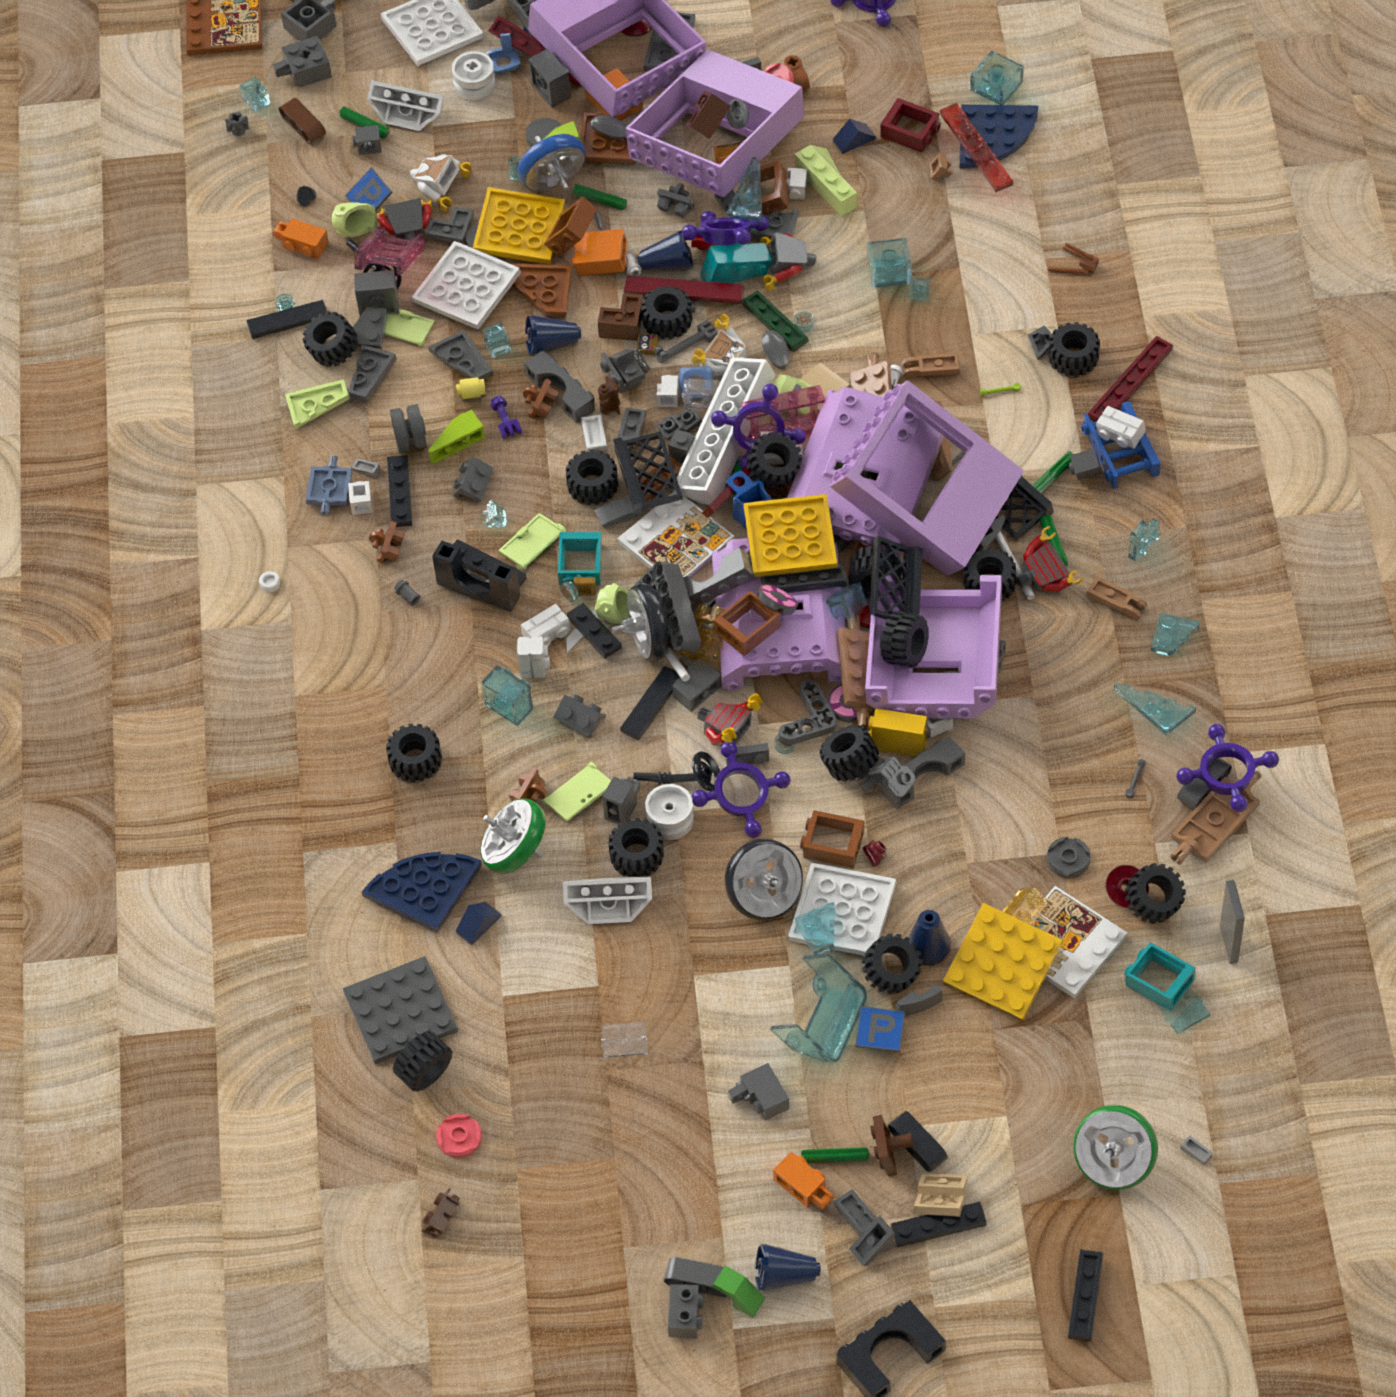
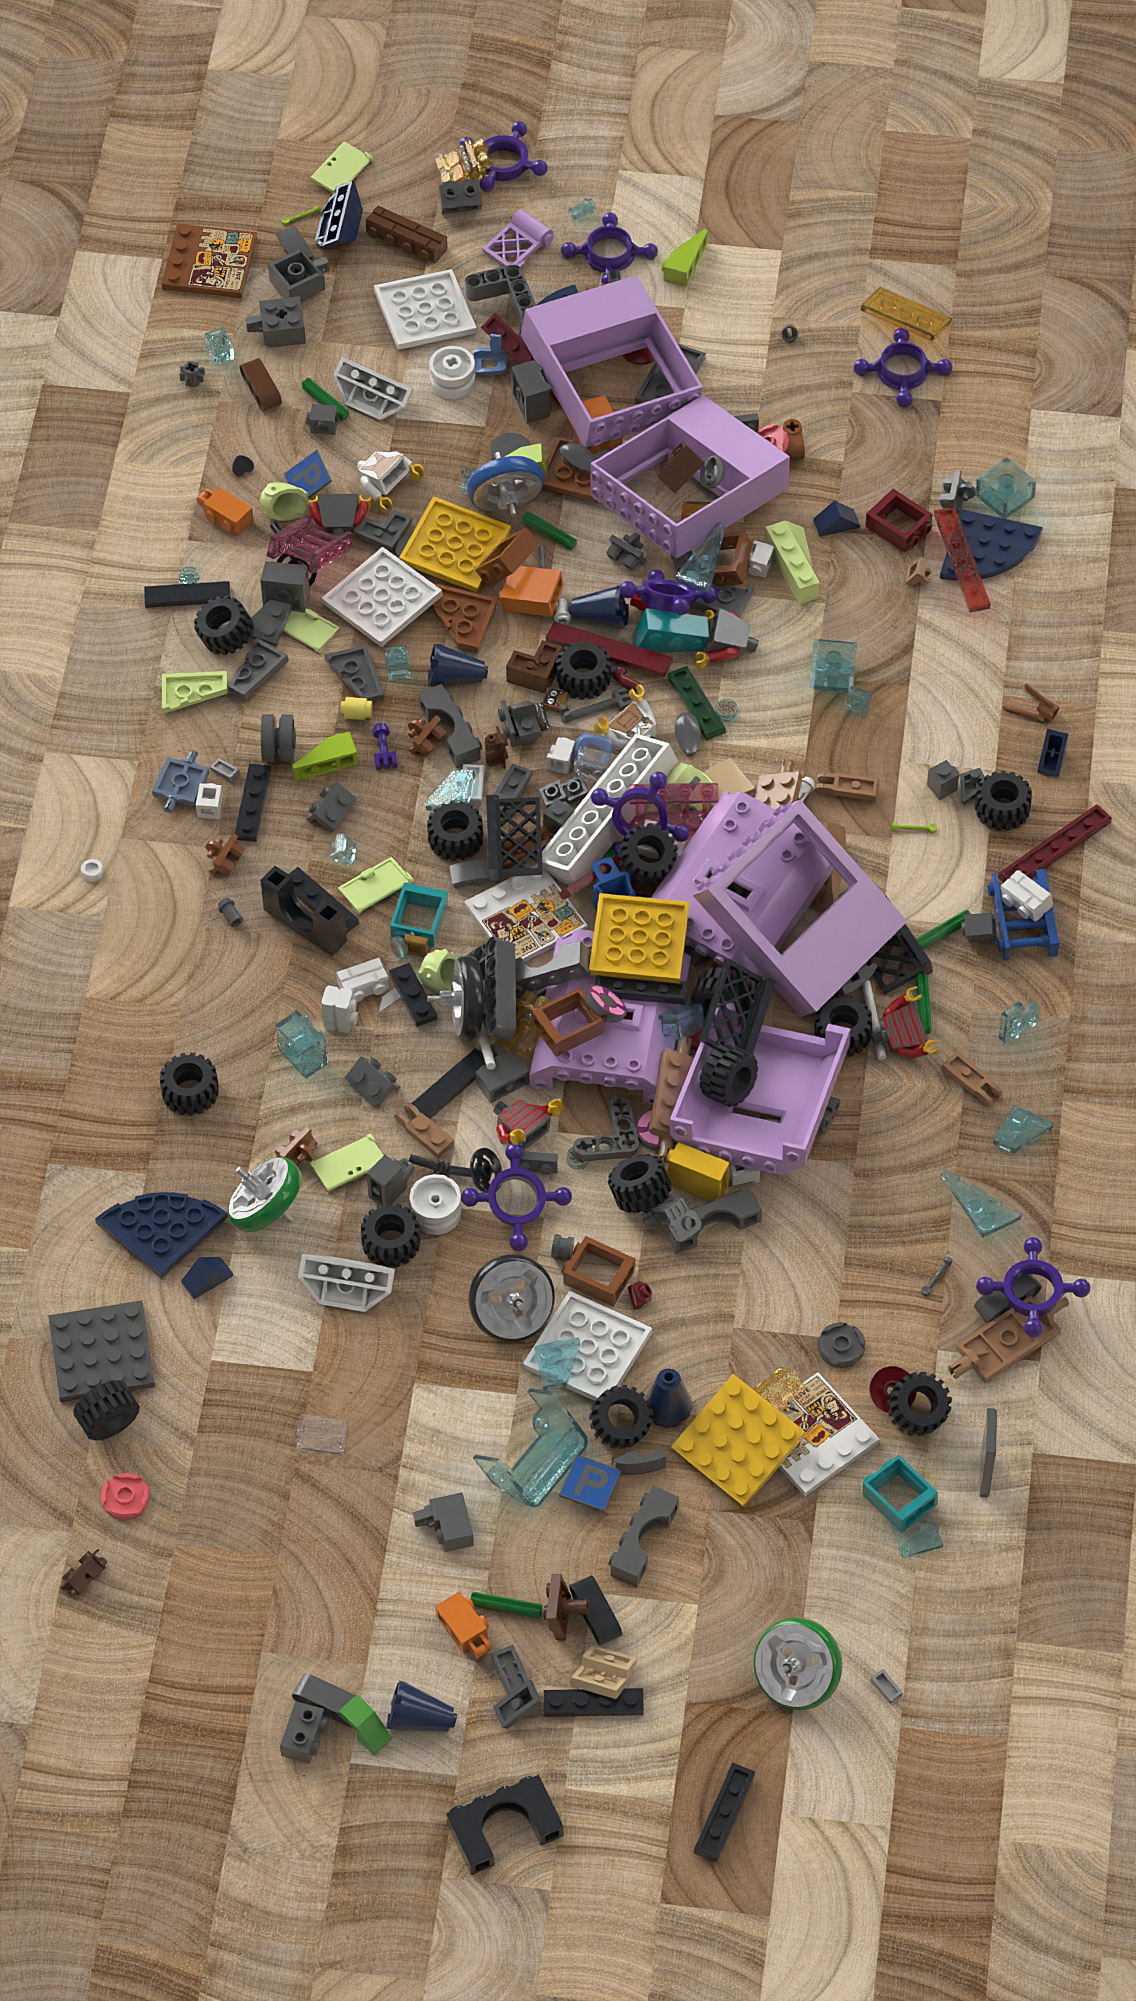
camera: 10 degrees right, 0 degrees up
none -> medium nougat hinge [394,1103,454,1158]
none -> clear light blue wing [424,770,476,811]
none -> dark grey wheel [551,1234,574,1260]
none -> dark grey arch [608,1486,679,1587]
none -> dark red arm [613,666,640,693]
none -> dark grey brick [927,760,960,800]
none -> dark grey hips [939,470,976,514]
none -> dark blue slope [1037,728,1069,776]

